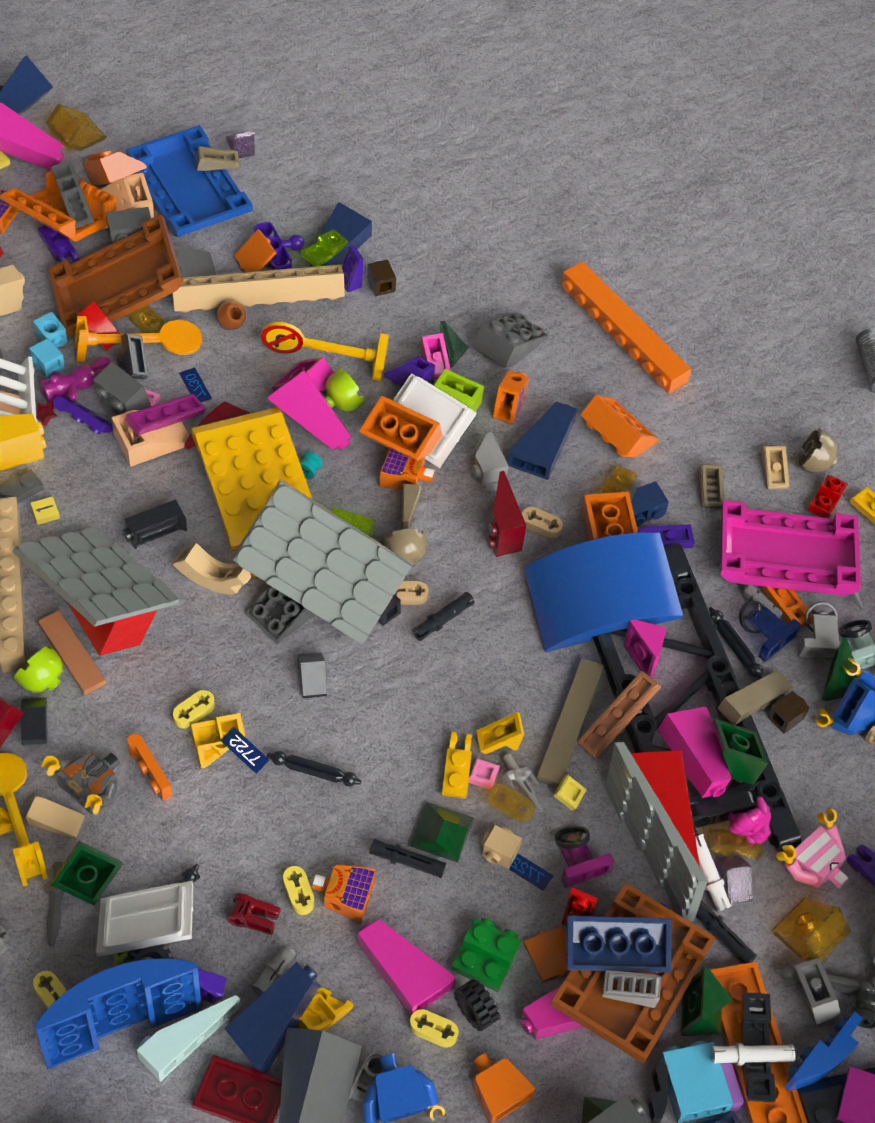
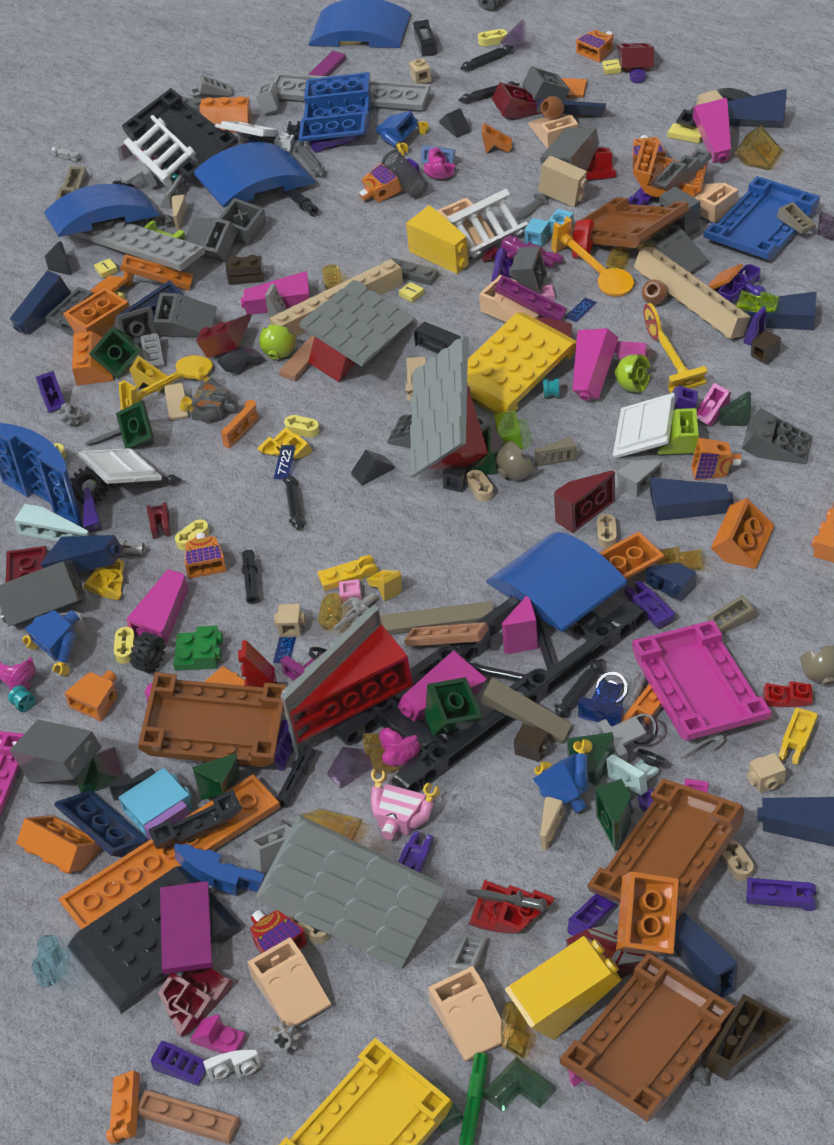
camera: 75 degrees right, 10 degrees down
slope [82,150,147,185] -> none
black tile [117,333,148,380] -> none
orange slope [359,395,442,461] -> none
torso [379,448,435,490] -> none
dark green slope [410,802,474,863] -> none
black pin [412,592,475,641] -> none
dark blue slope [564,916,672,972] -> none
light grey slope [602,970,661,1008] -> none
white pin [695,834,732,912] -> none
white pin [711,1043,795,1065] -> none
tan slope [761,446,790,489] -> none

